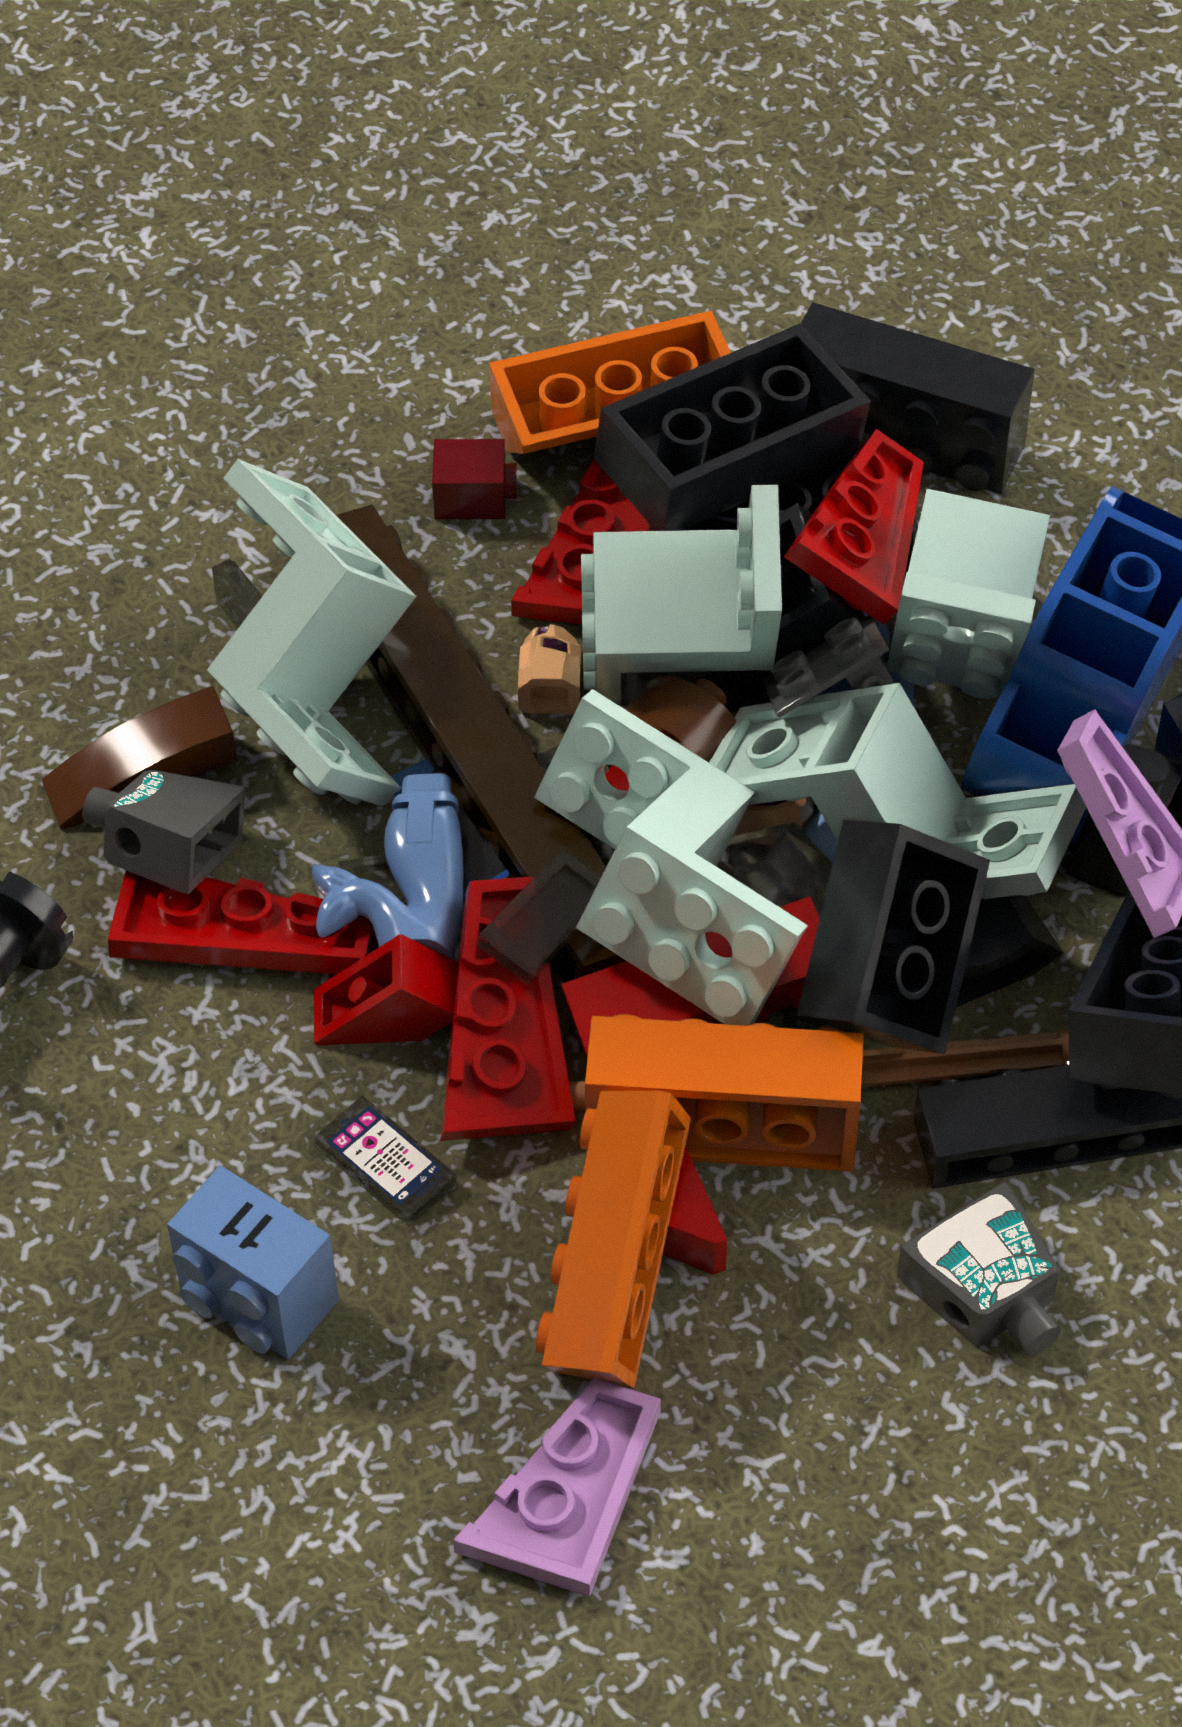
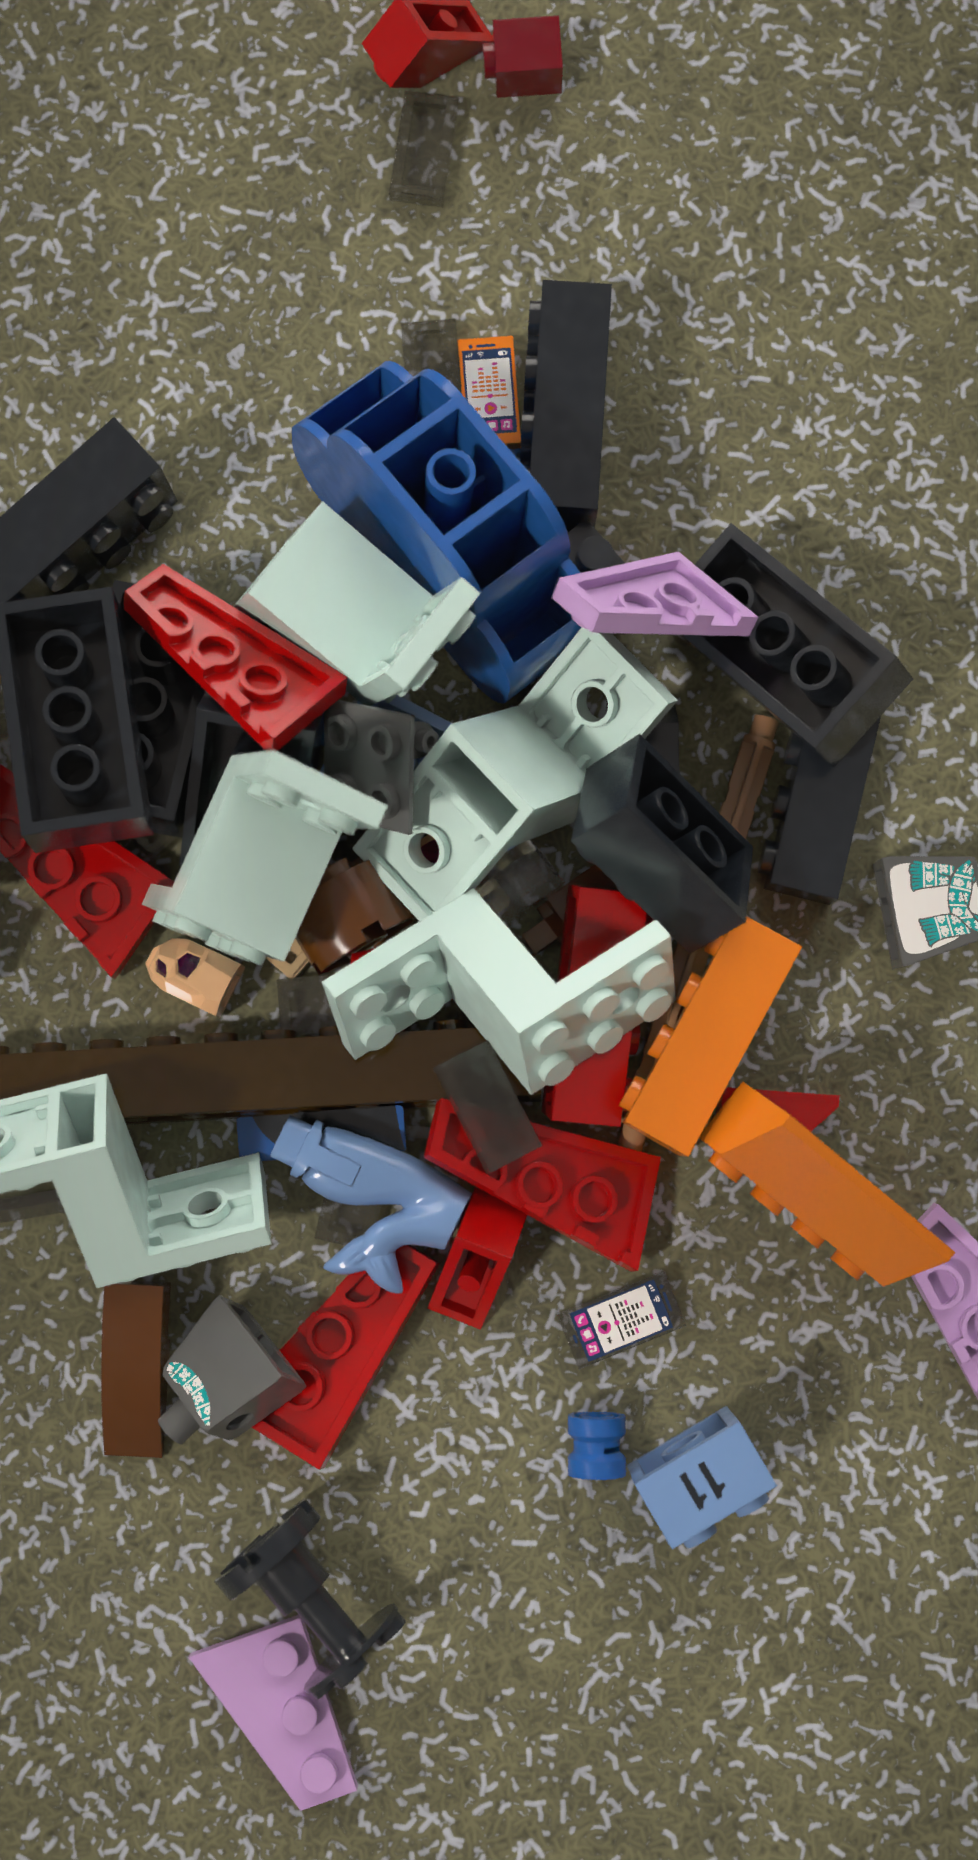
camera: 65 degrees left, 30 degrees up
none -> blue wheel [568,1412,626,1480]

